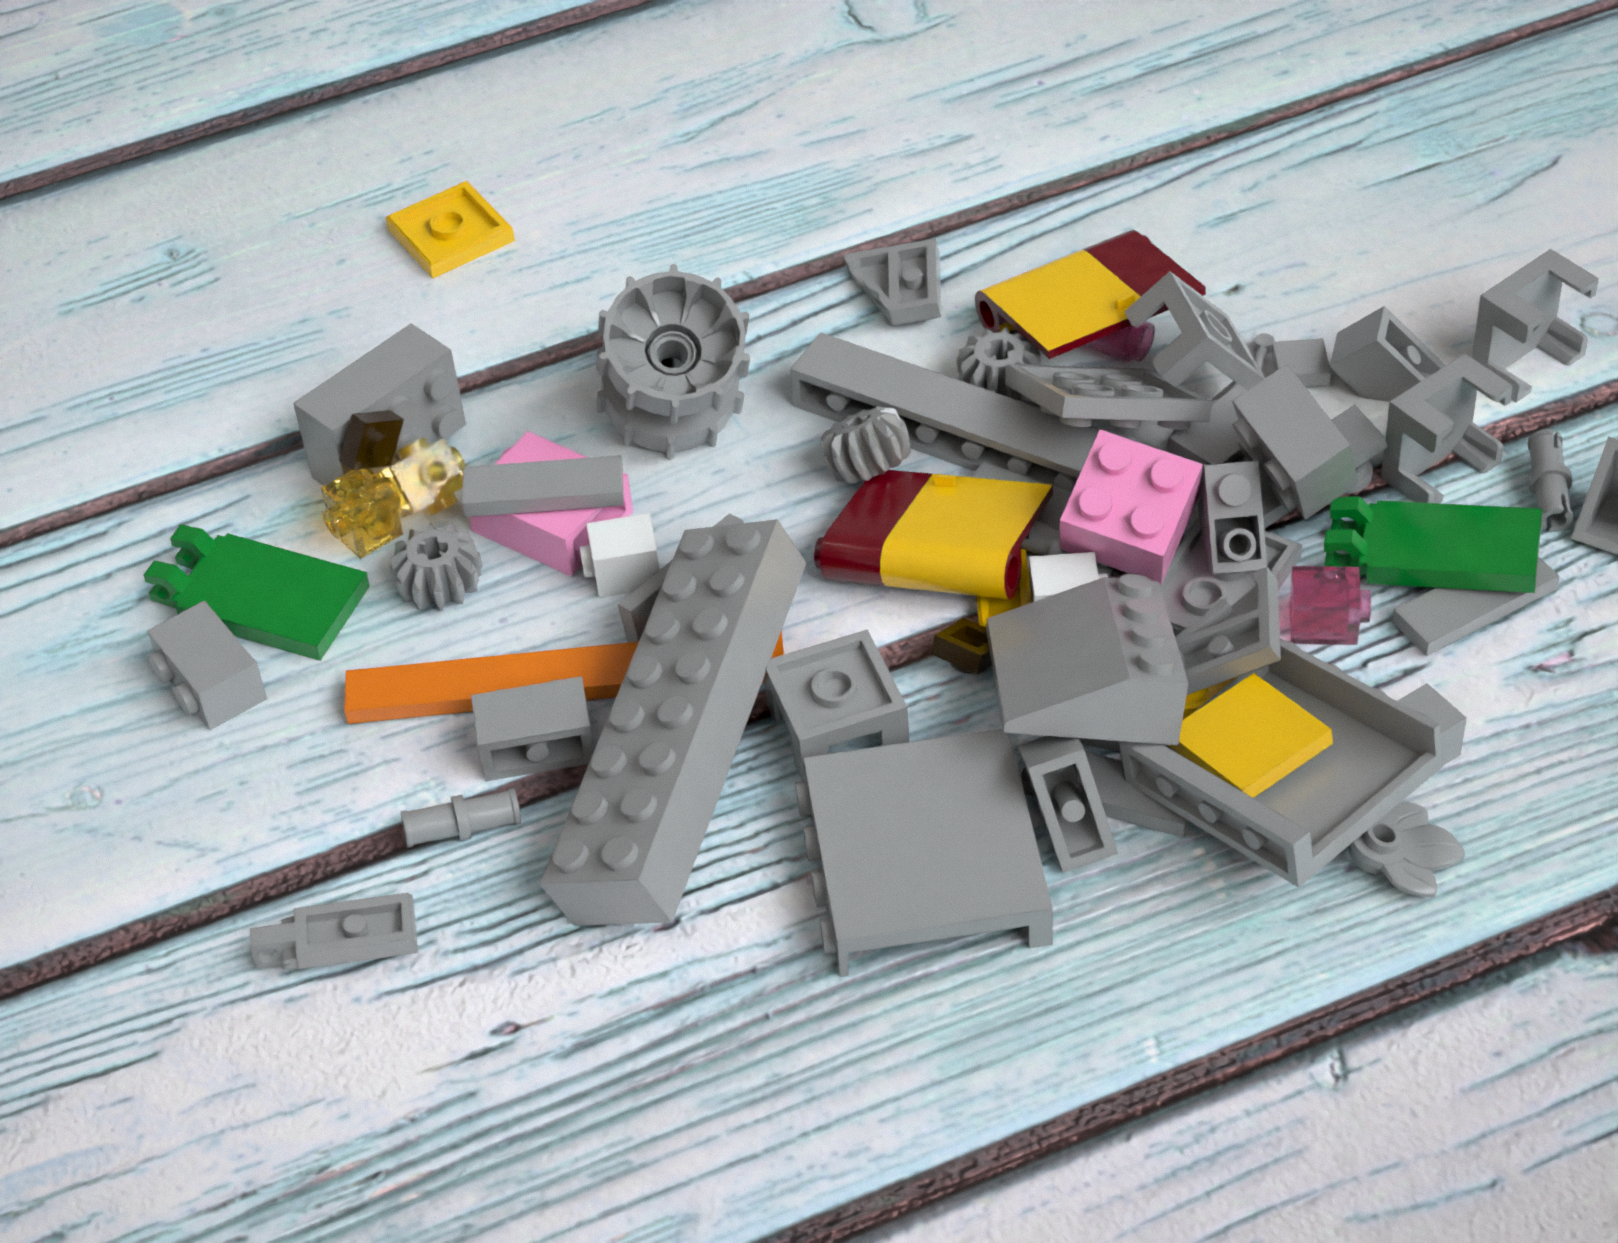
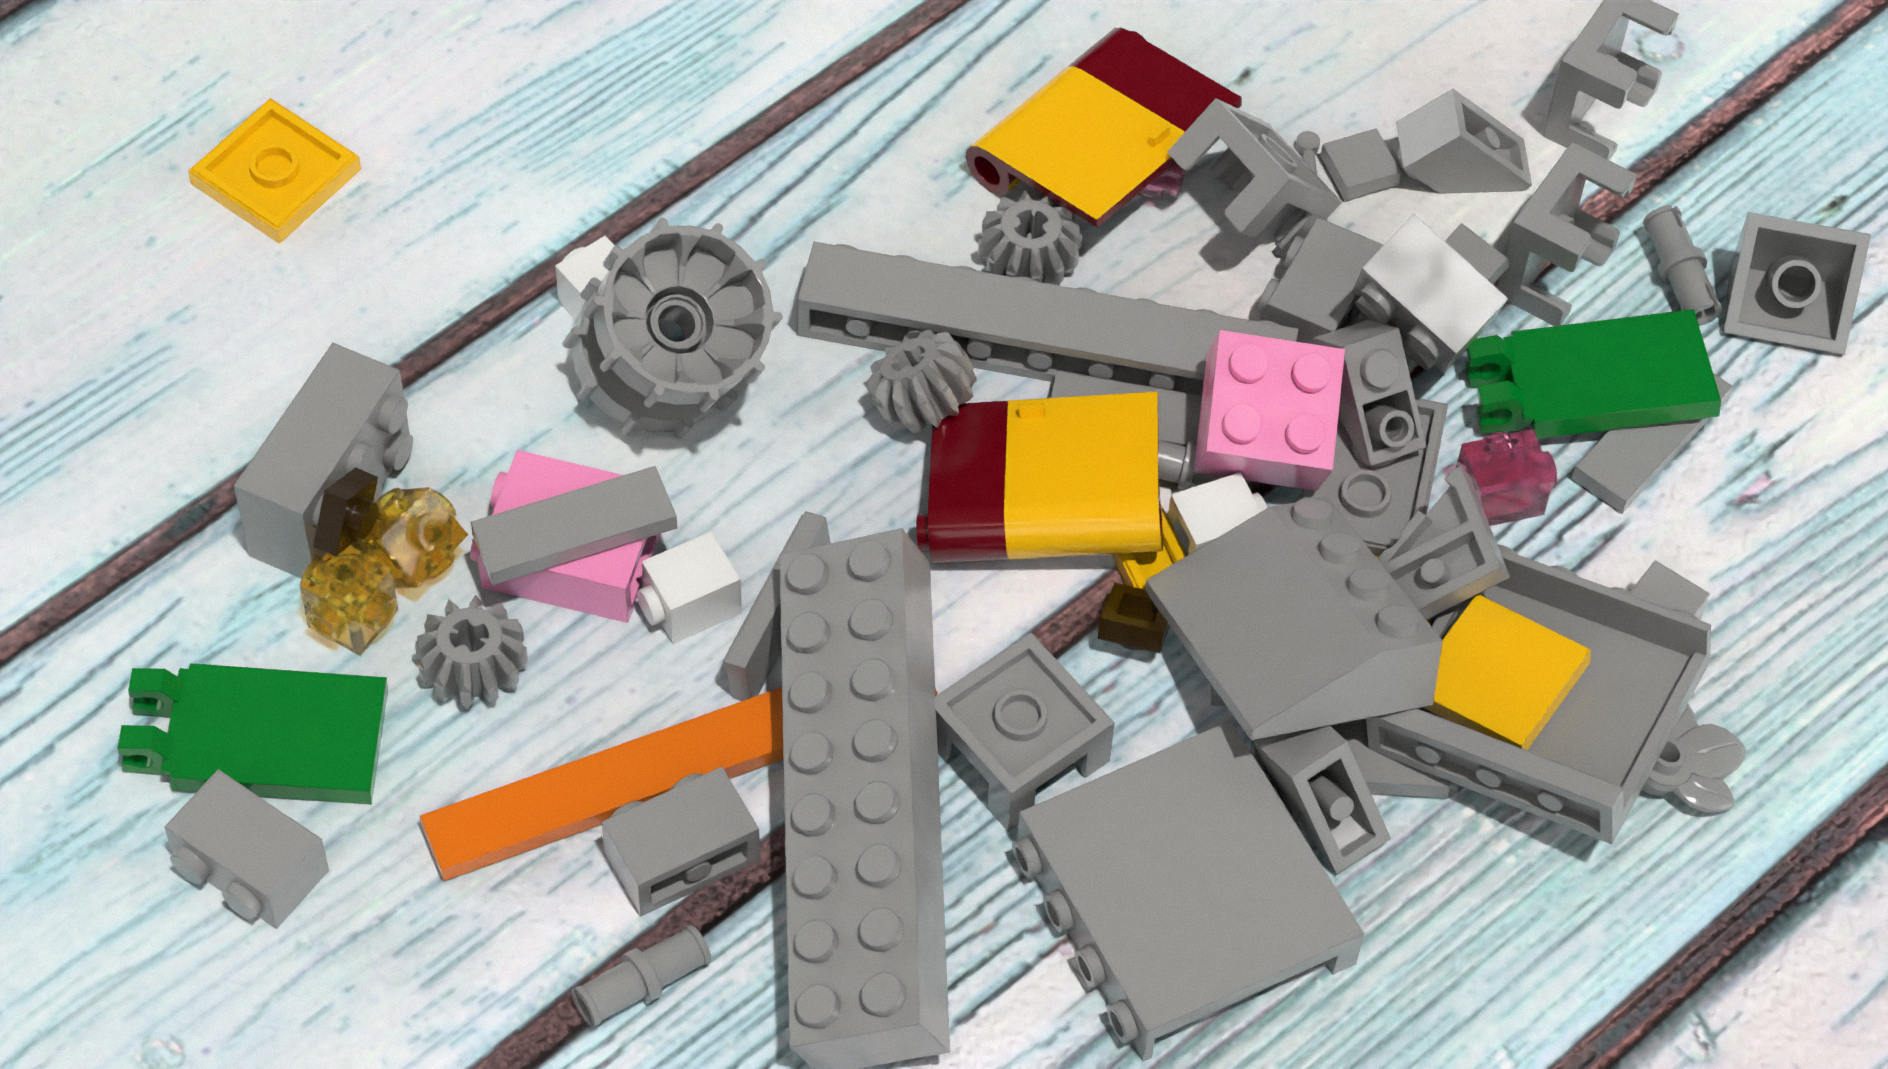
camera: 25 degrees left, 10 degrees up
light grey wing [844,238,942,326] -> none
light grey plate [1005,364,1212,430] -> none

